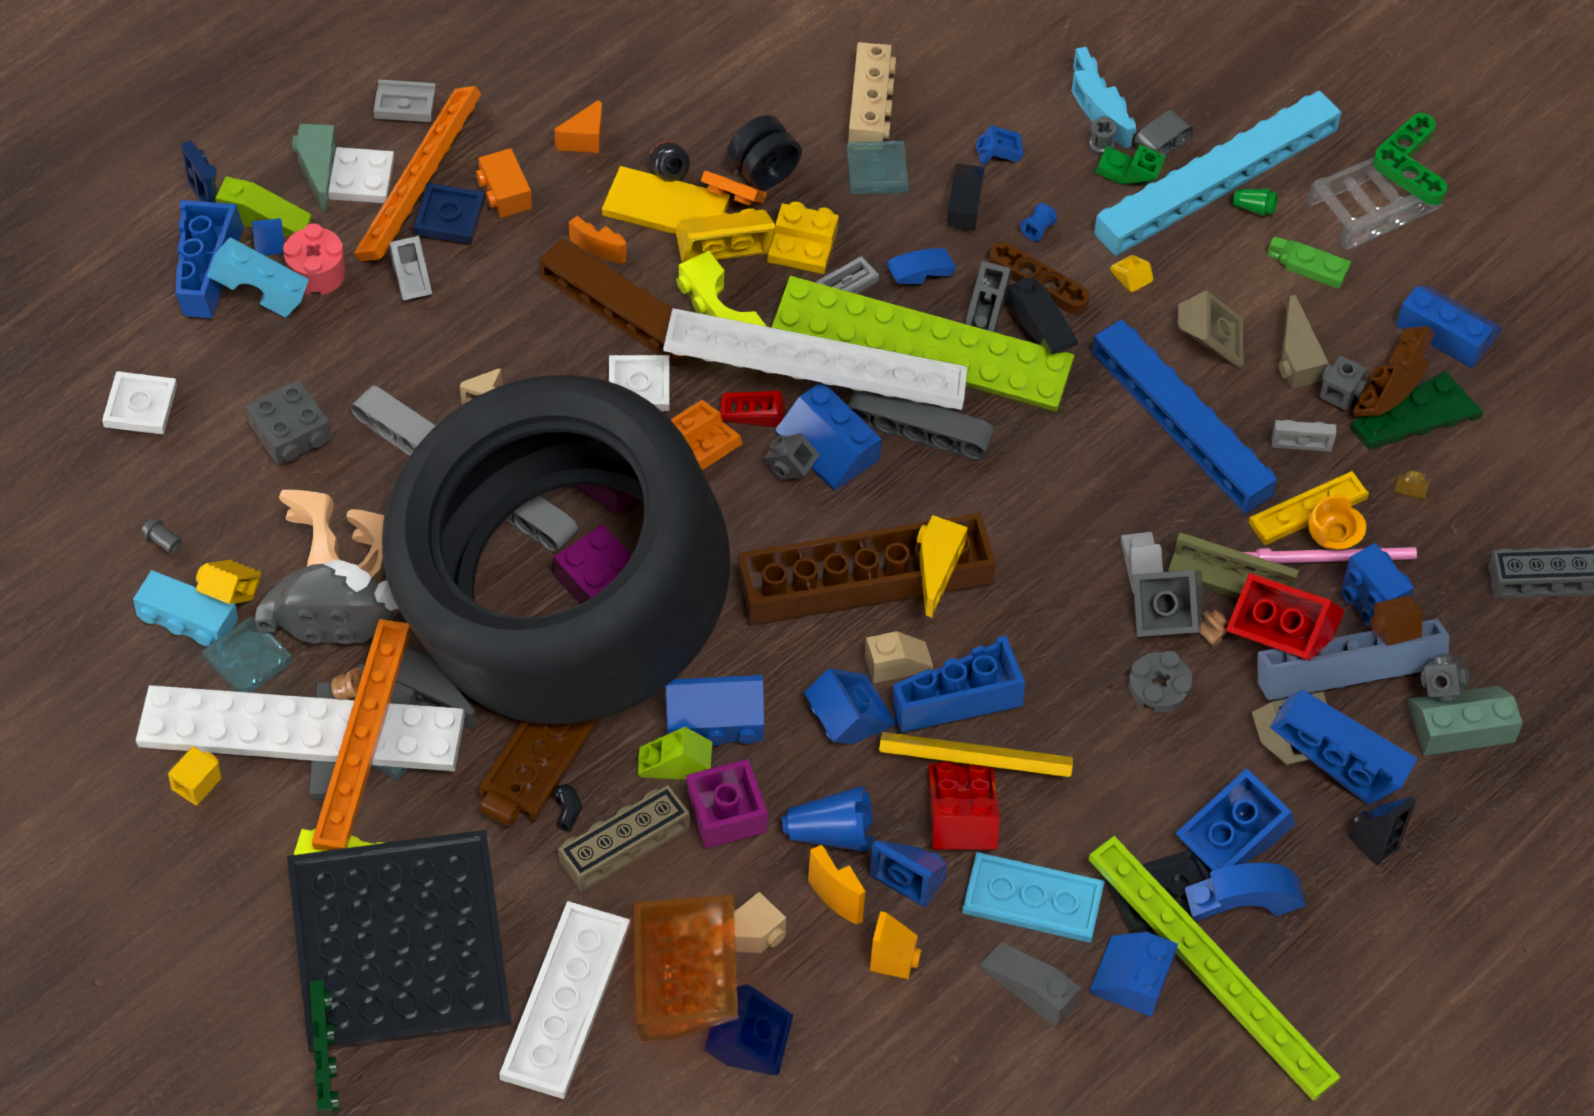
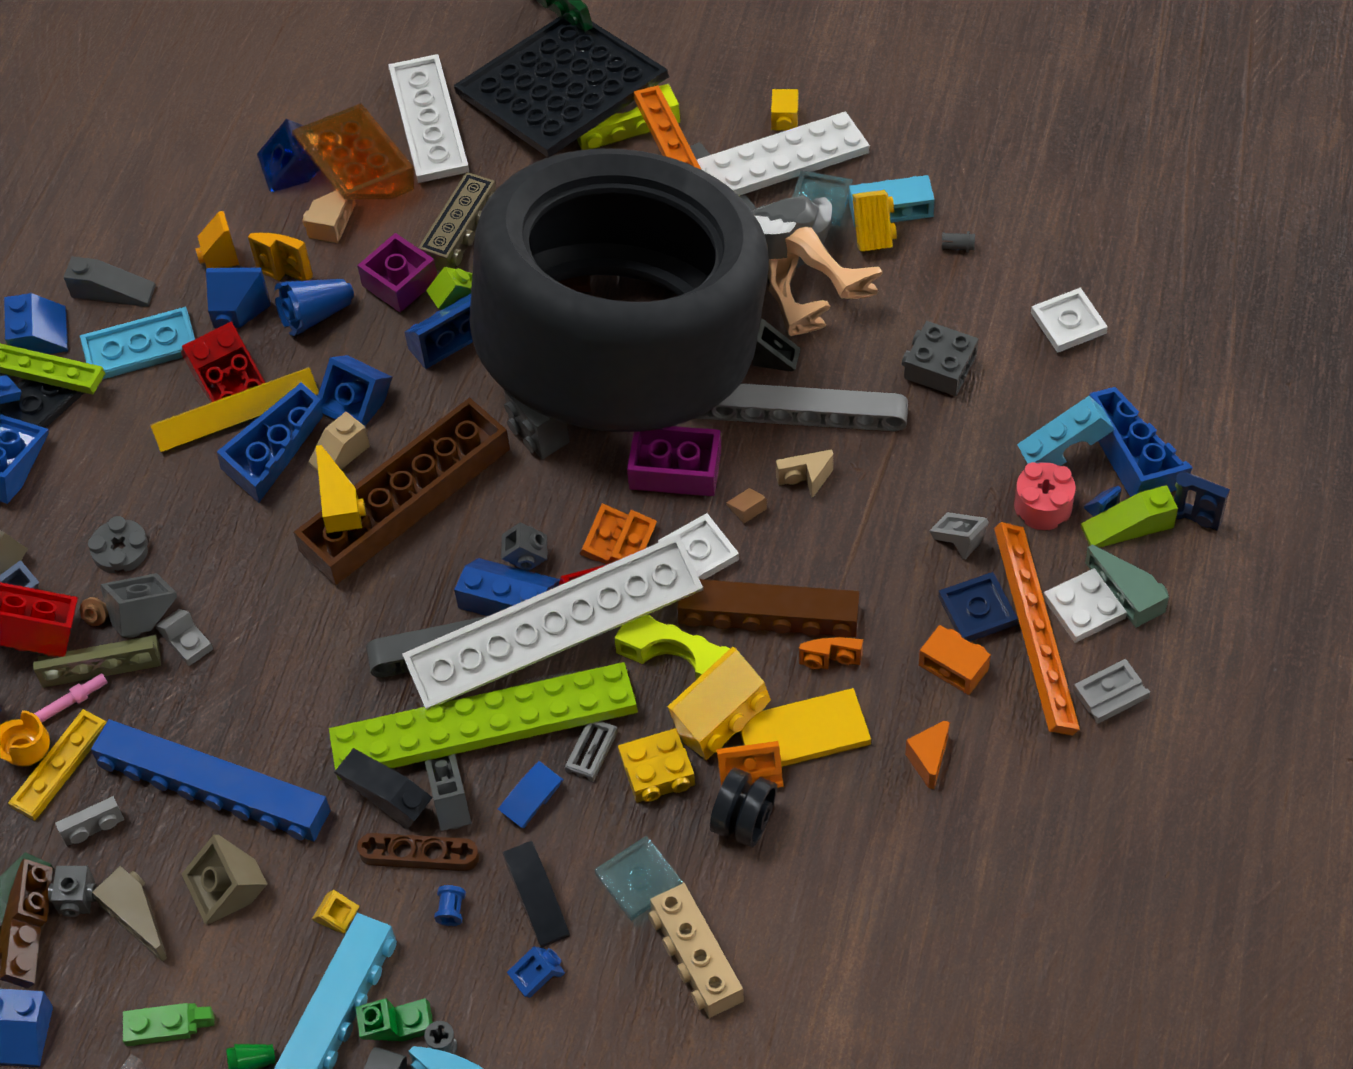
camera: 155 degrees right, 0 degrees up
black head [649,141,690,182] -> none

